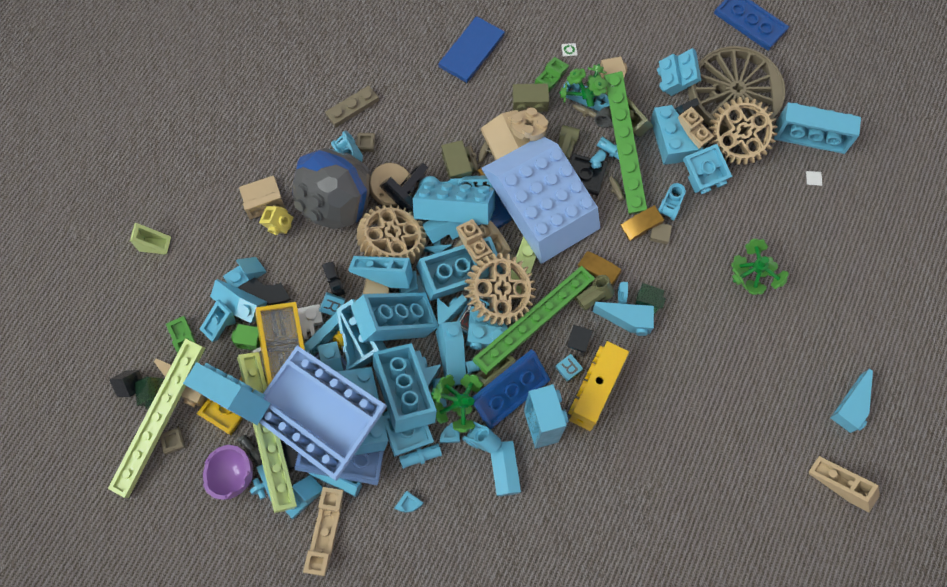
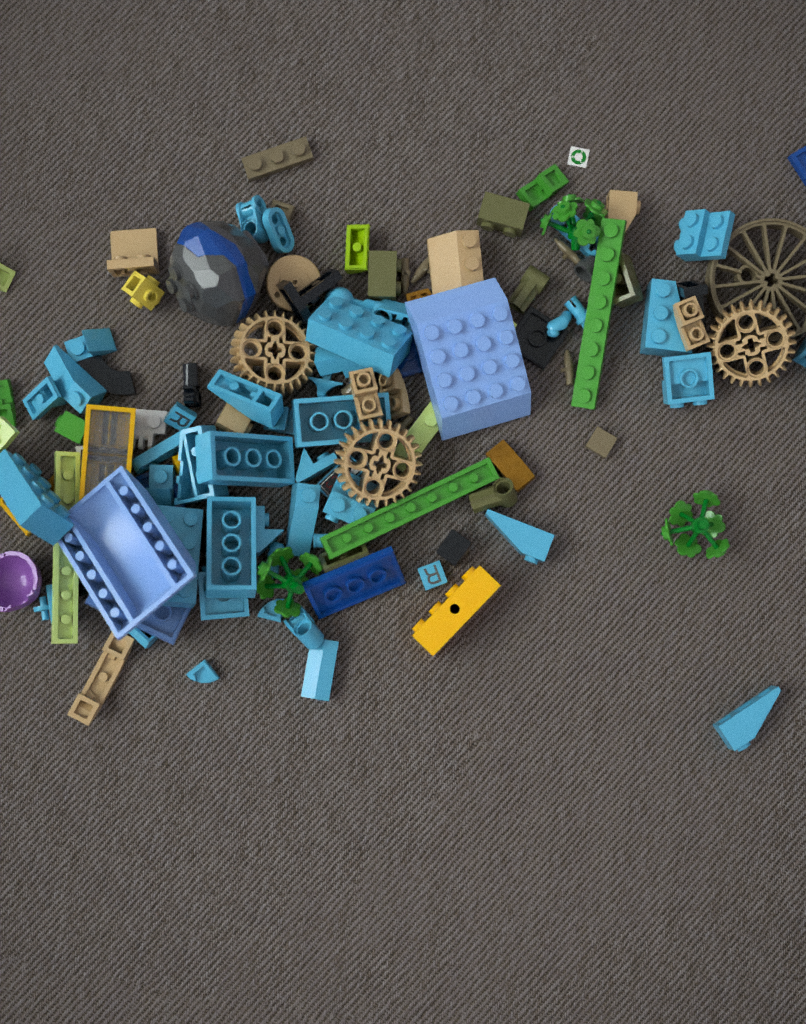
camera: 20 degrees right, 15 degrees up
dark grey bar [238,435,263,466] -> none
medium azure slope [286,475,322,519] -> none
medium azure pin [399,443,442,469] -> none
blue tile [438,16,505,83] -> none
tan plate [511,108,548,141] -> none
medium azure brick [524,384,569,449] -> none
medium azure tile [617,282,628,304] -> none
pearl gold slope [620,205,664,241] -> none
clear green brick [634,283,666,314] -> none
medium azure piece [658,183,686,221] -> none
tan slope [809,456,880,512] -> none
none -> medium azure plate [262,207,295,253]
none -> lime slope [345,224,370,274]

